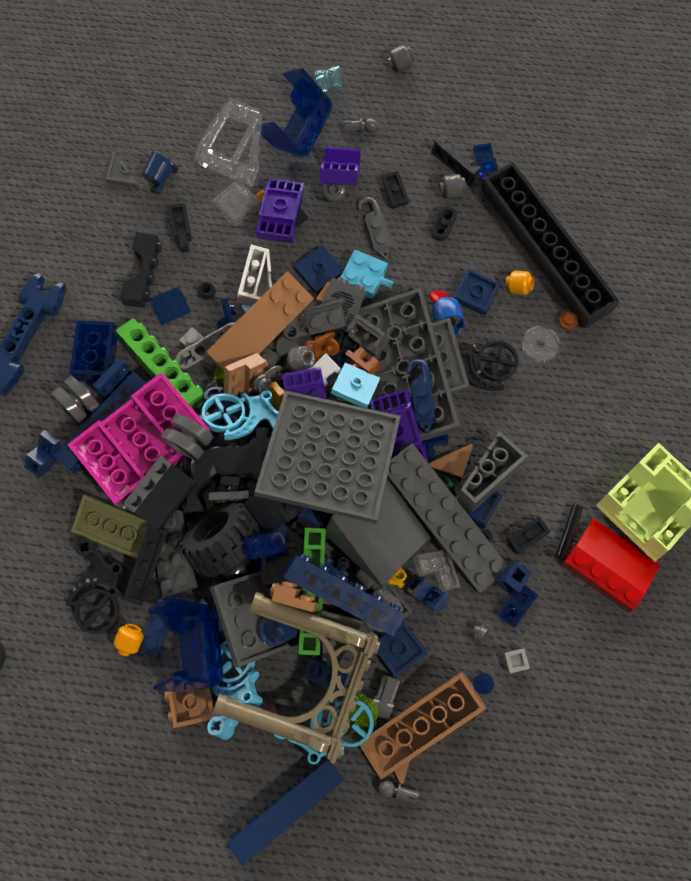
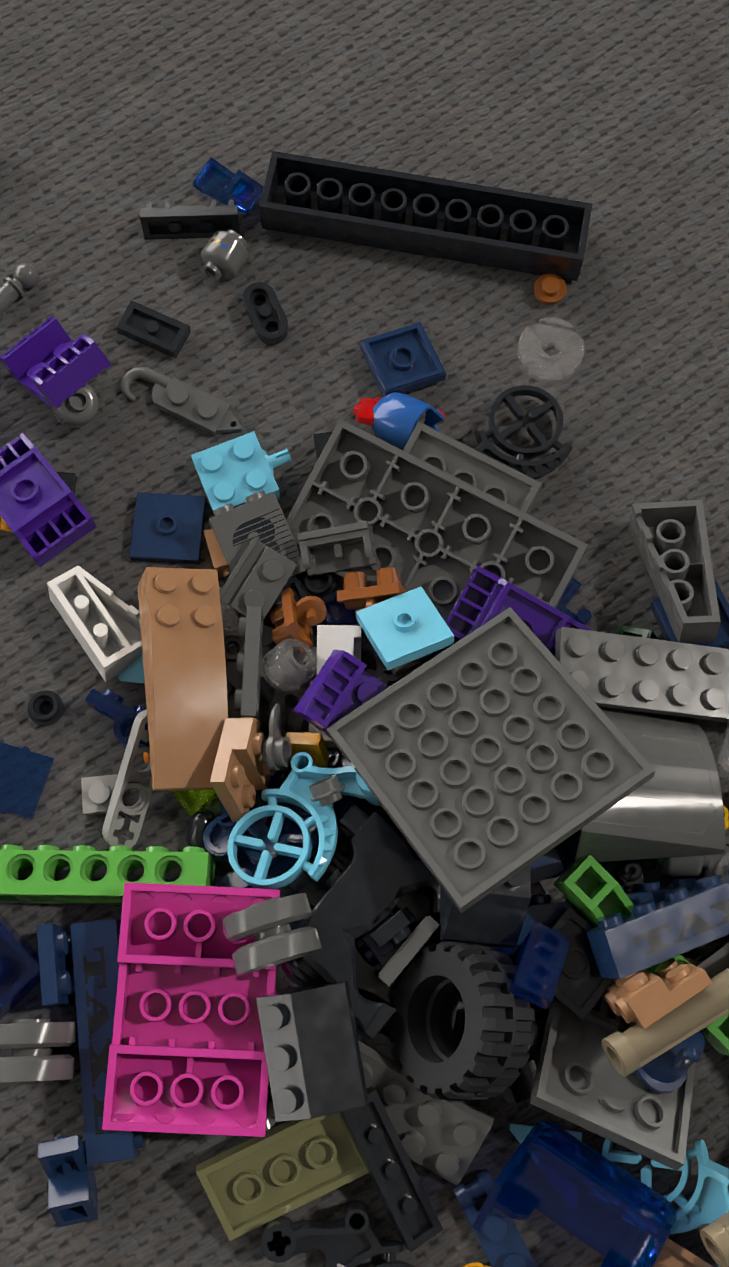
camera: 50 degrees left, 0 degrees up
dark blue plate [407,359,436,434] -> none
medium nougat tile [429,444,473,479] -> none
light orange head [506,270,534,295] -> none
none -> dark grey plate [235,606,264,720]
none -> dark grey plate [309,774,345,807]

